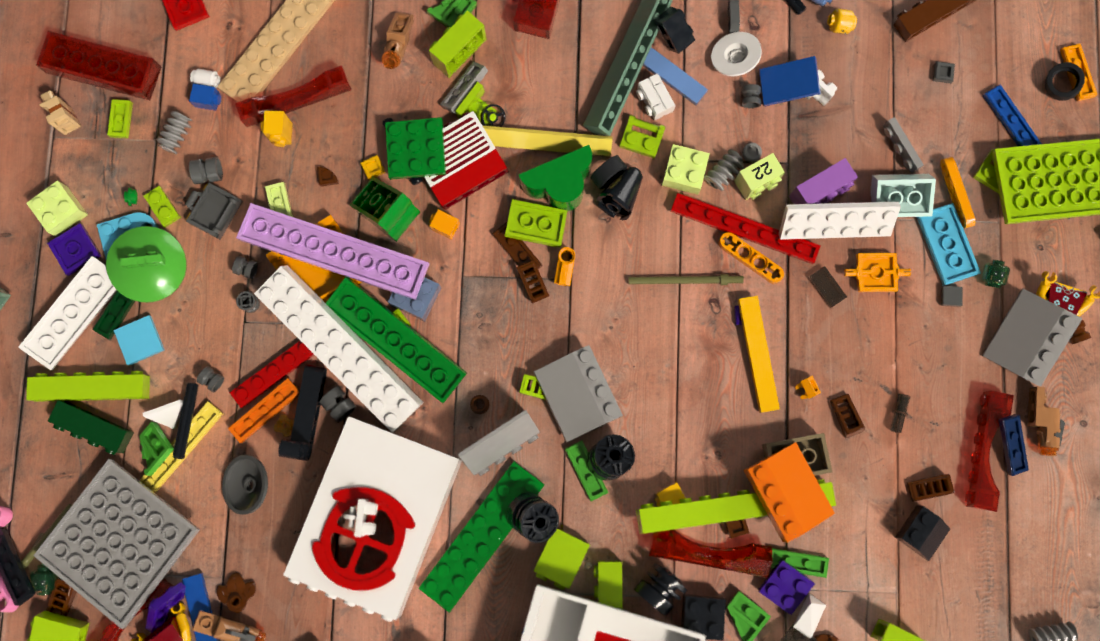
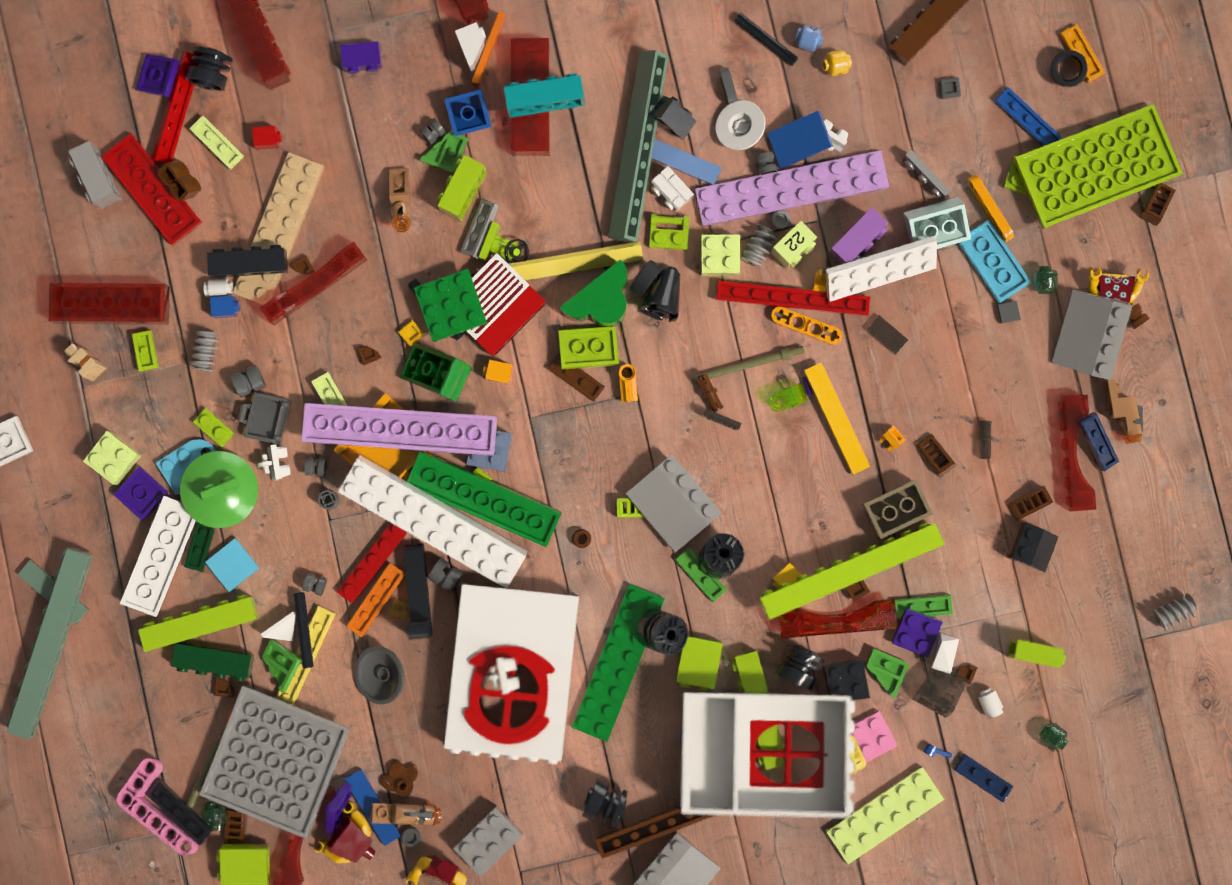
camera: 15 degrees left, 5 degrees up
green plate [124,187,138,206] -> none
yellow brick [261,111,293,147] -> none
light grey slope [458,410,540,476] -> none
reddish brown slope [516,260,549,303] -> none
orange slope [743,442,835,543] -> none
light orange plate [844,253,911,292] -> none
none -> black brick [207,245,288,278]
none -> reddish brown tile [214,677,234,697]
none -> white hips [257,445,290,481]
none -> reddish brown tile [289,255,316,275]
none -> lavender plate [695,150,889,227]
none -> reddish brown pin [696,373,724,412]
none -> clear smoke tile [703,409,742,431]
none -> clear neon green piece [770,383,808,412]
none -> light orange tile [813,269,827,293]

